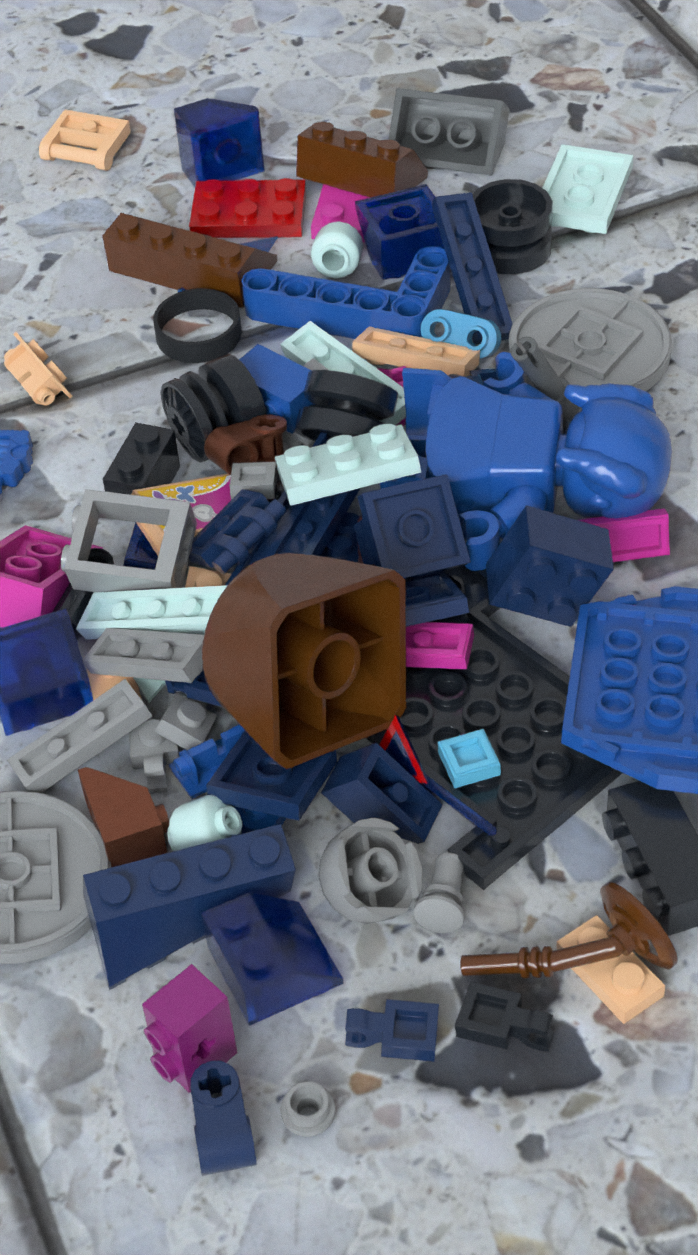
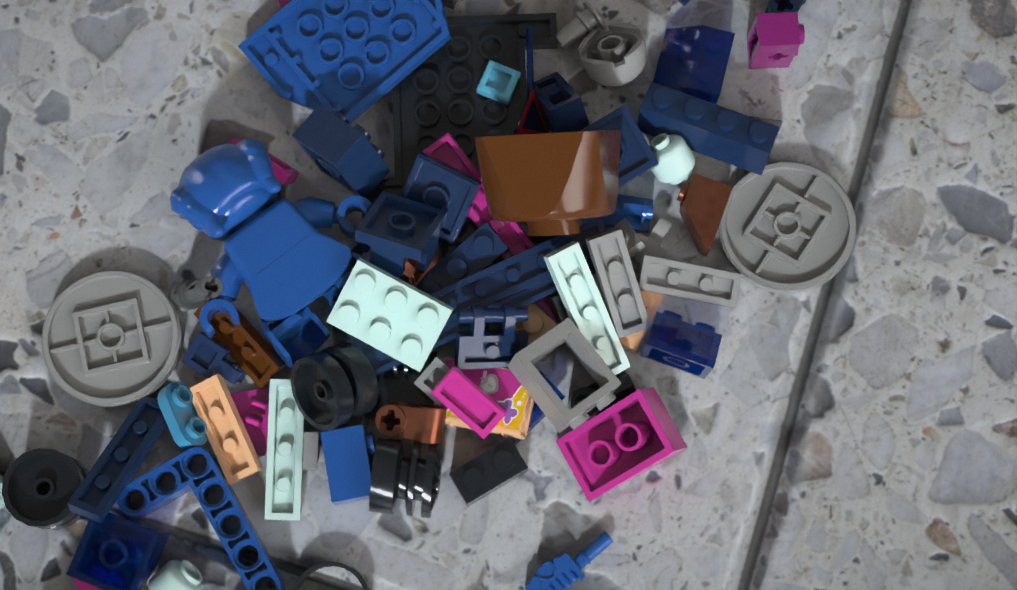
camera: 145 degrees left, 30 degrees up
none -> dark pink tile [430,365,508,439]

